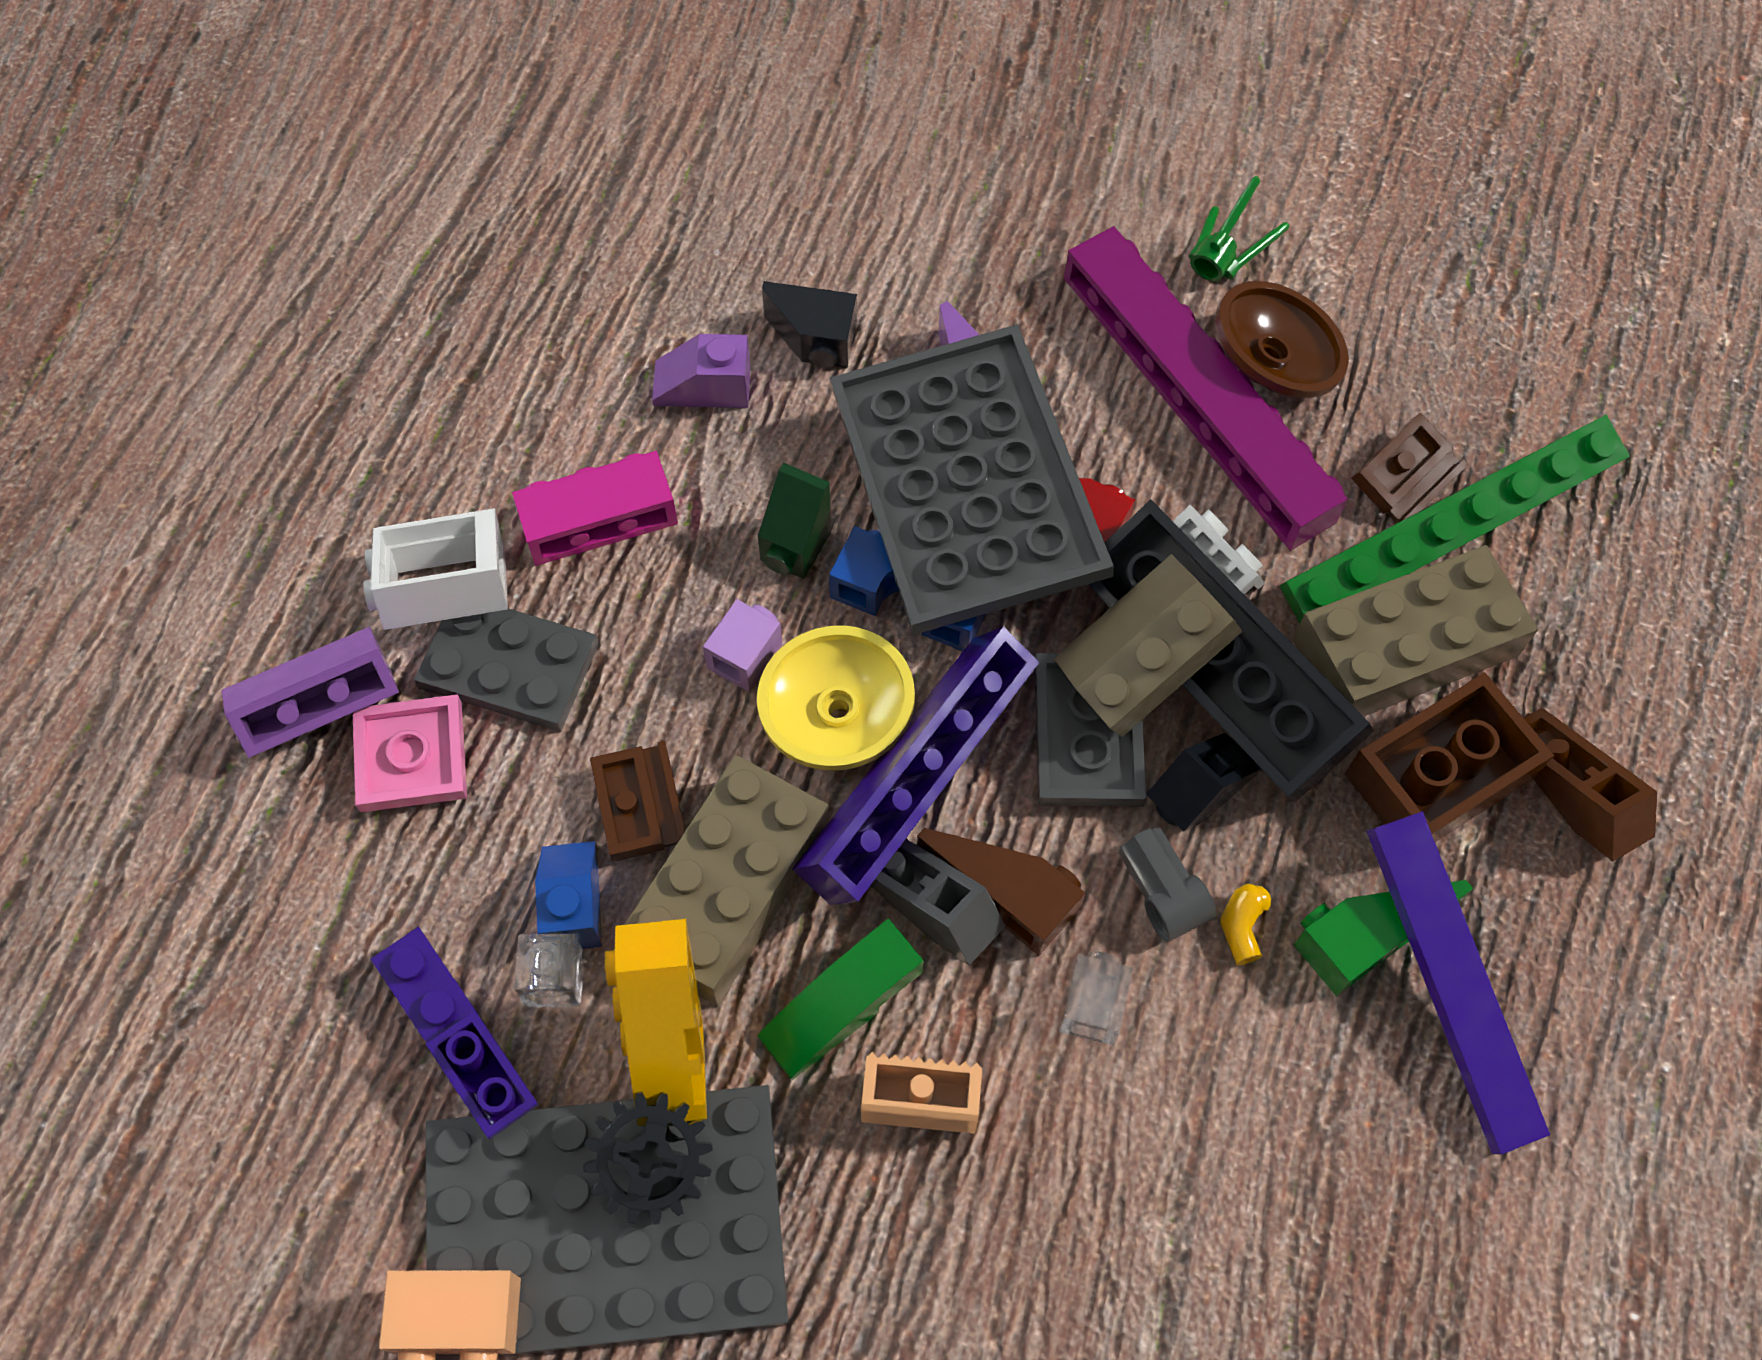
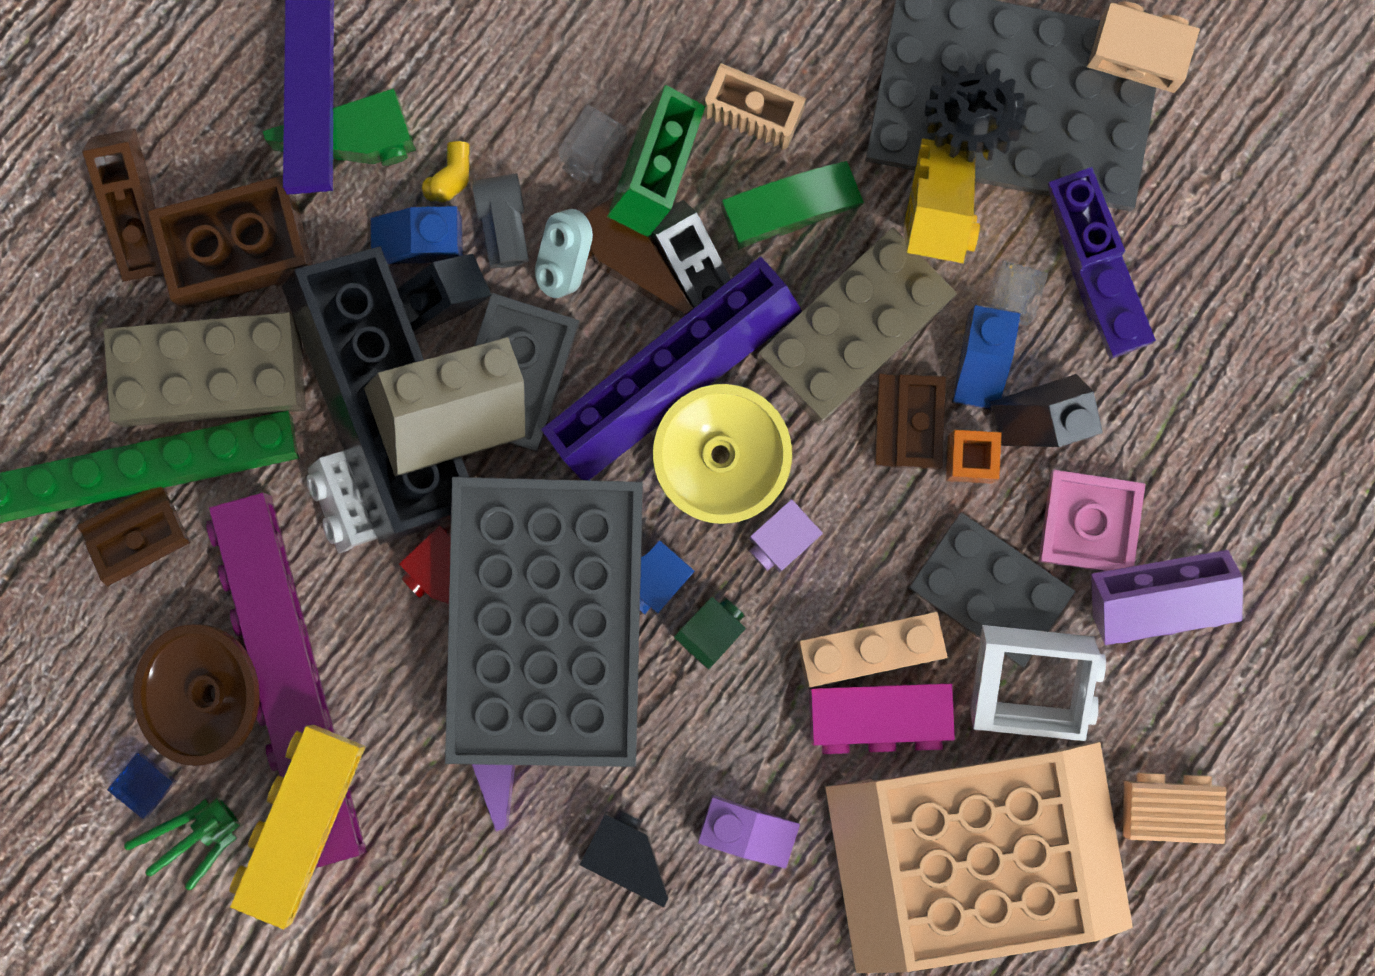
camera: 165 degrees left, 20 degrees up
none -> clear blue plate [107,752,177,819]
none -> yellow brick [229,725,366,930]
none -> blue slope [371,206,463,264]
none -> light aqua plate [535,209,593,298]
none -> green brick [607,85,706,237]
none -> light nougat brick [797,612,948,687]
none -> light nougat slope [825,742,1133,973]
none -> orange brick [946,430,1001,484]
none -> black slope [990,374,1103,447]
none -> light nougat brick [1122,772,1226,844]

